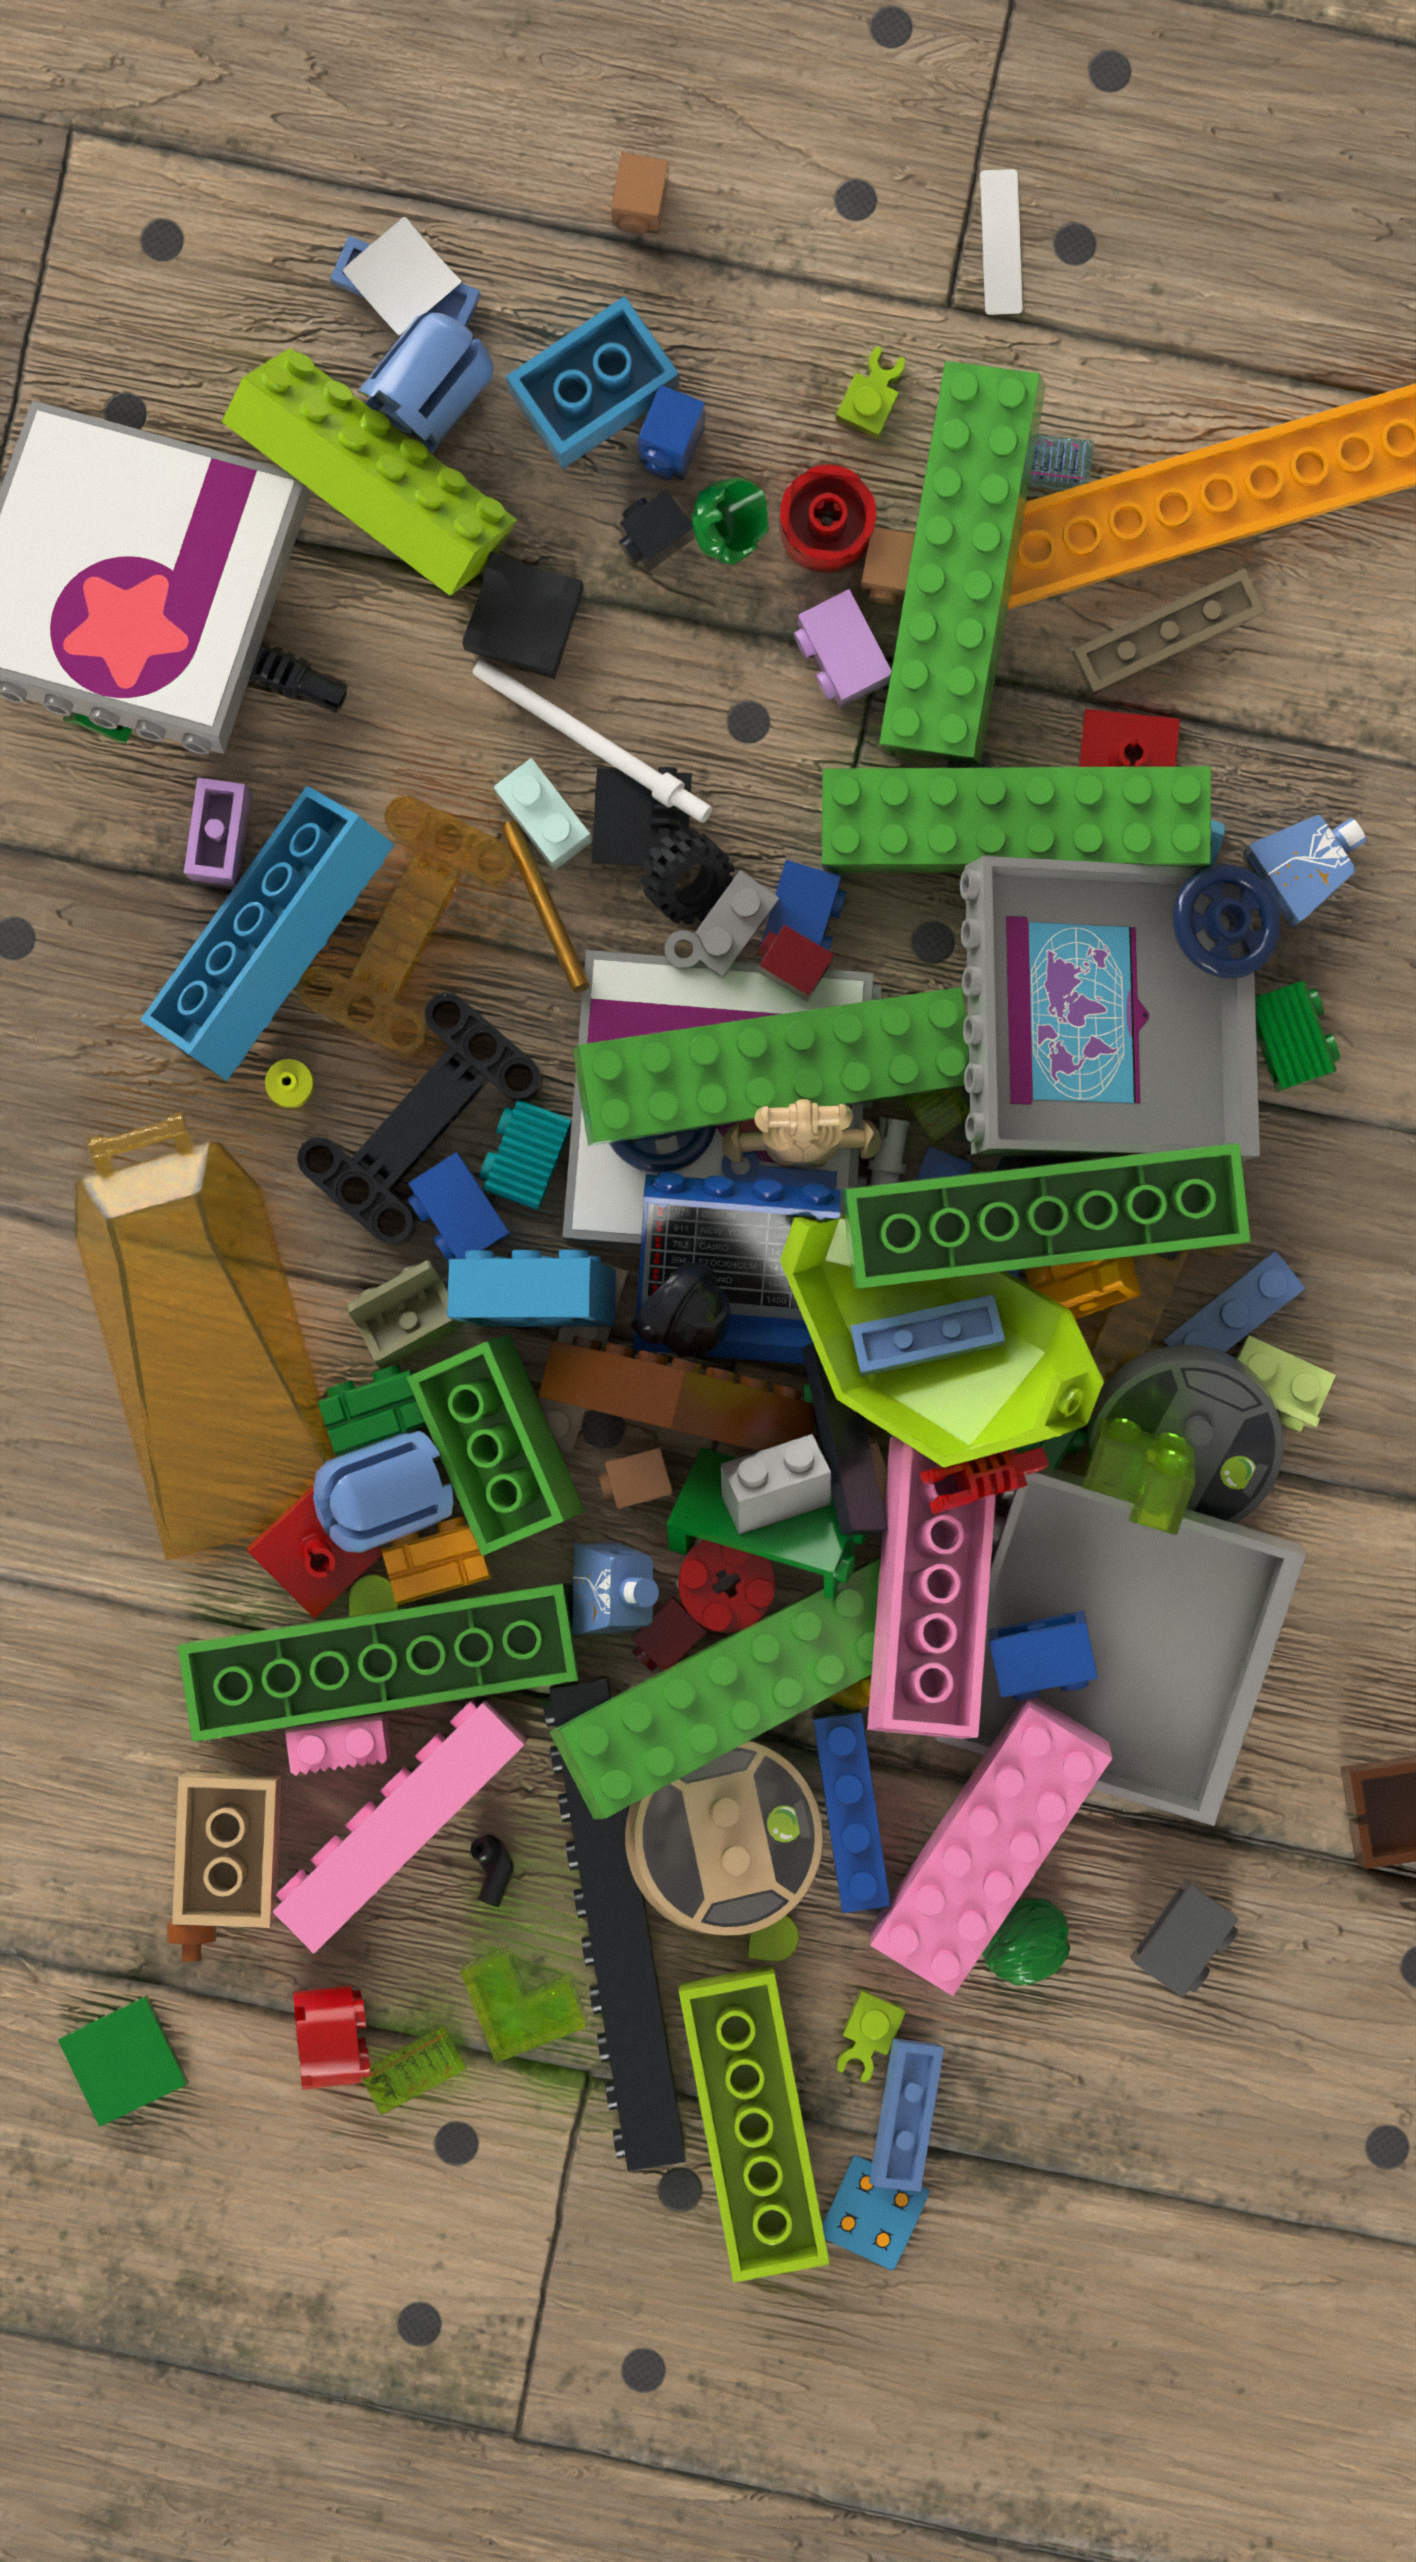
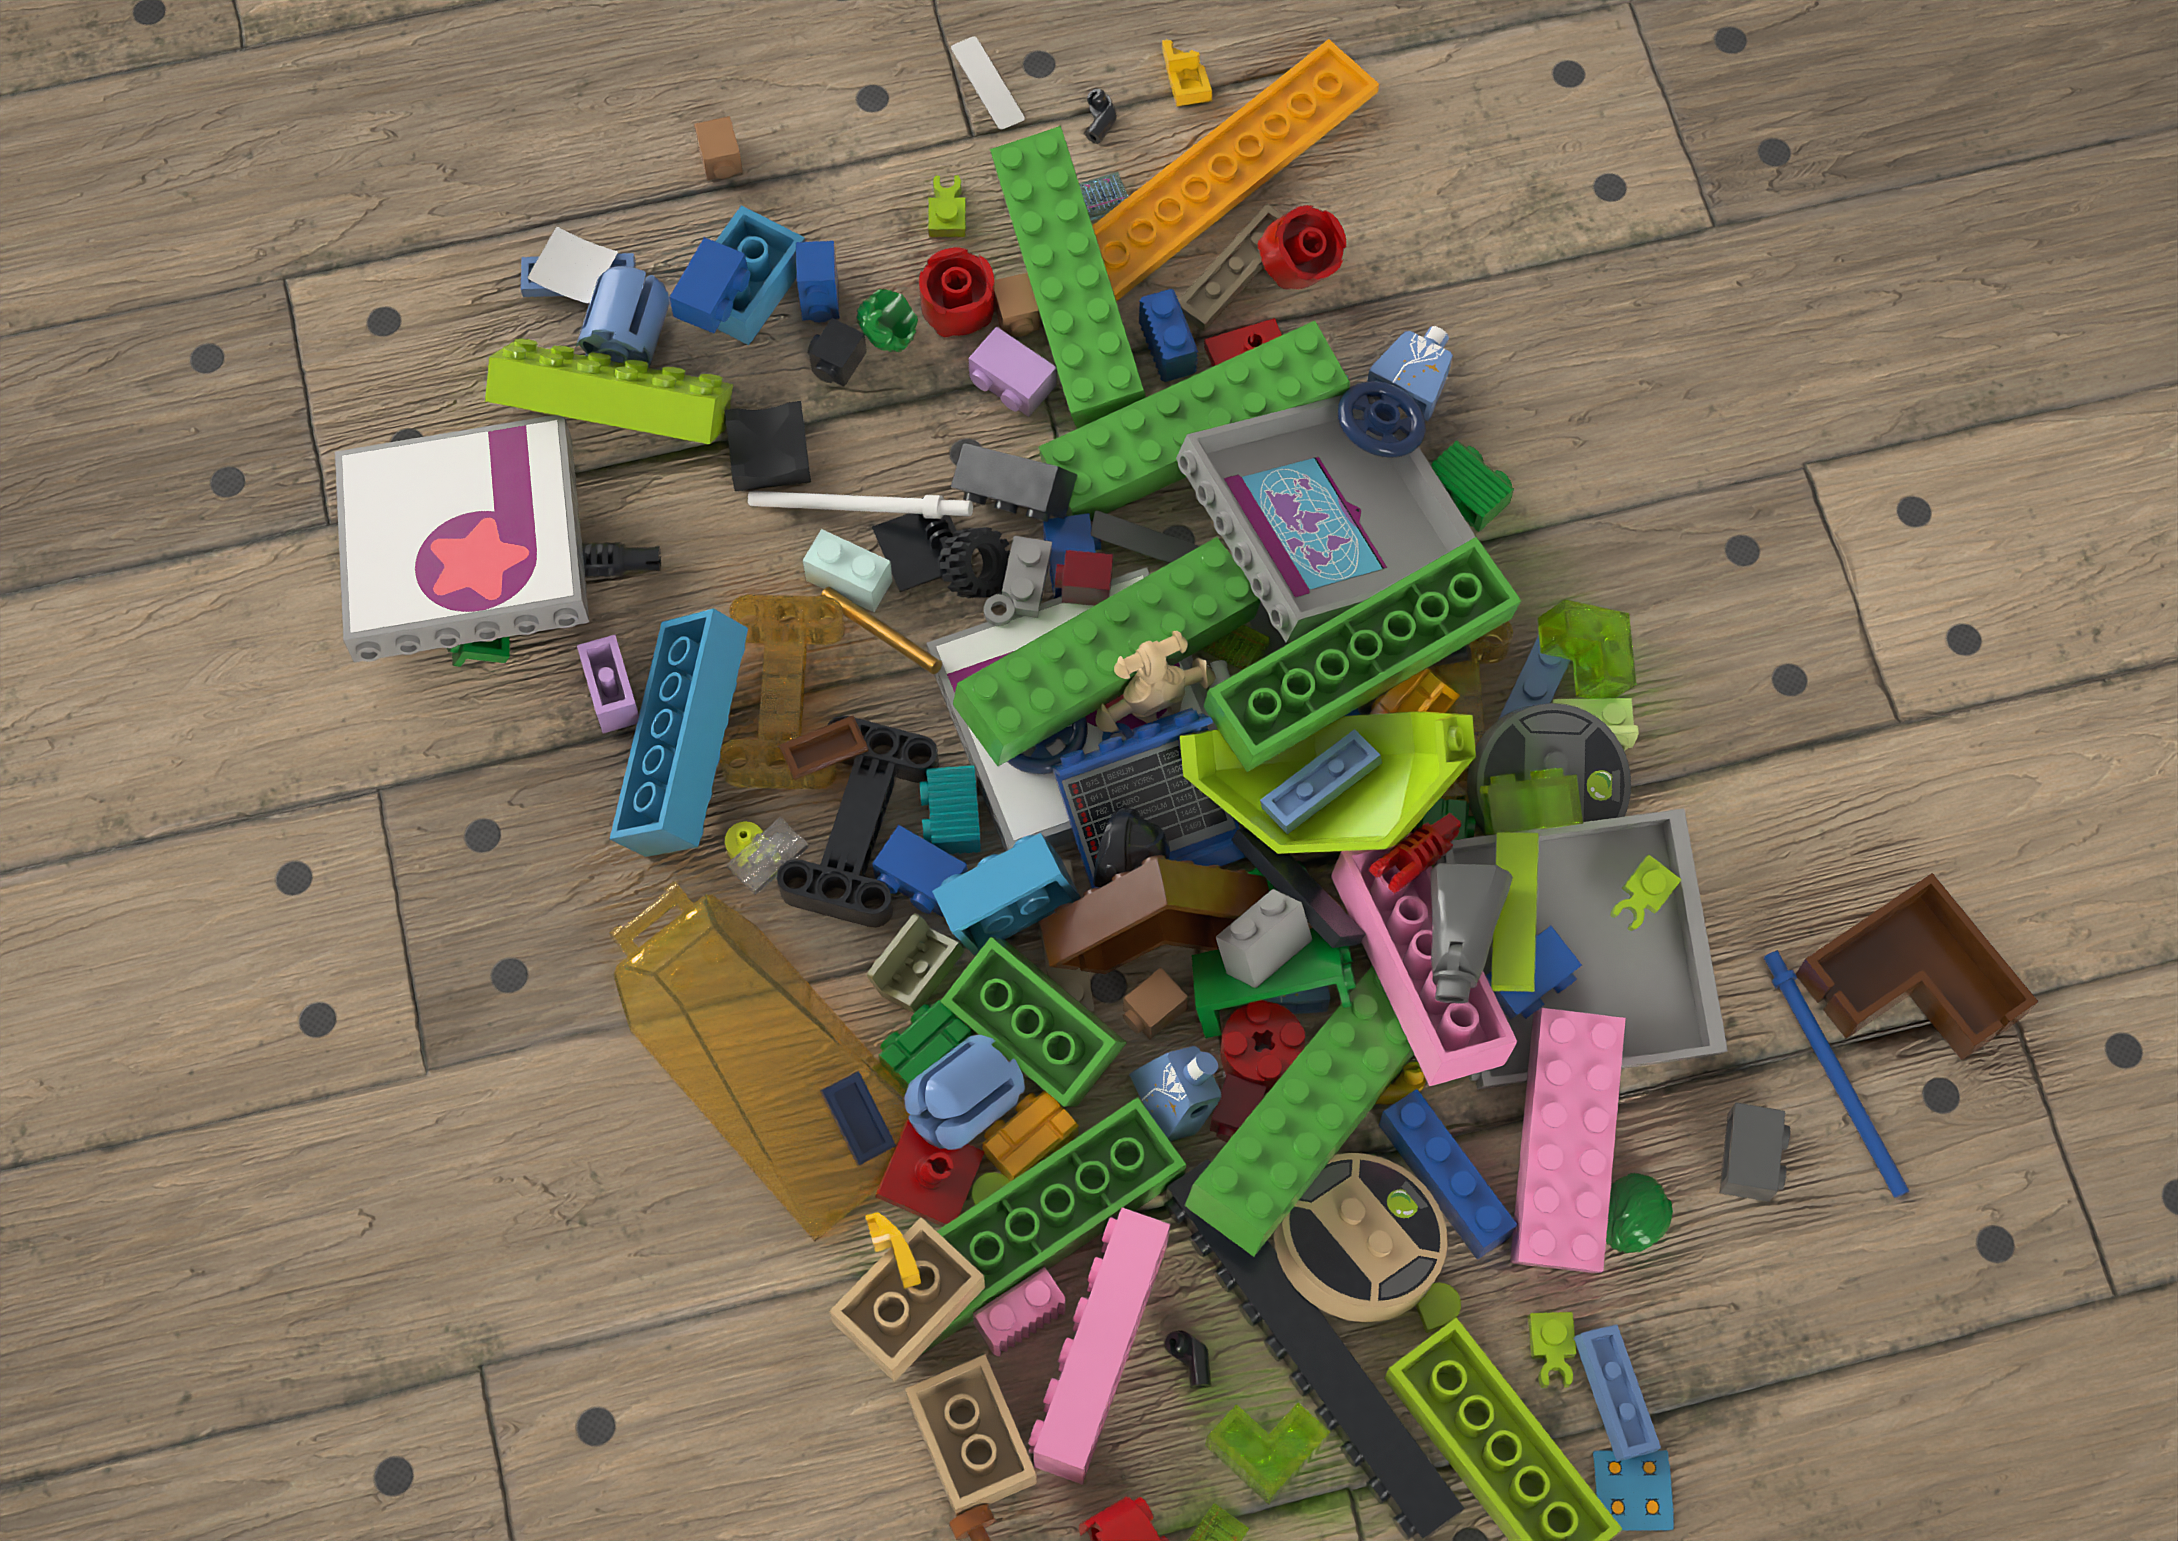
camera: 25 degrees left, 20 degrees down
none -> blue brick [669,237,750,333]
none -> clear hips [727,817,809,895]
none -> reddish brown tile [779,715,869,781]
none -> dark blue tile [820,1071,896,1165]
none -> tan brick [829,1217,985,1382]
none -> yellow slope [865,1212,921,1288]
none -> brick [951,443,1078,522]
none -> black arm [1085,89,1117,144]
none -> dark grey sticker [1091,511,1200,563]
none -> blue brick [1139,289,1199,382]
none -> yellow slope [1162,40,1212,107]
none -> red brick [1258,205,1346,290]
none -> dark grey piece [1431,864,1513,1003]
none -> lime tile [1491,832,1539,992]
none -> clear neon green brick [1537,599,1637,699]
none -> lime plate [1610,854,1682,931]
none -> blue bar [1764,950,1909,1198]

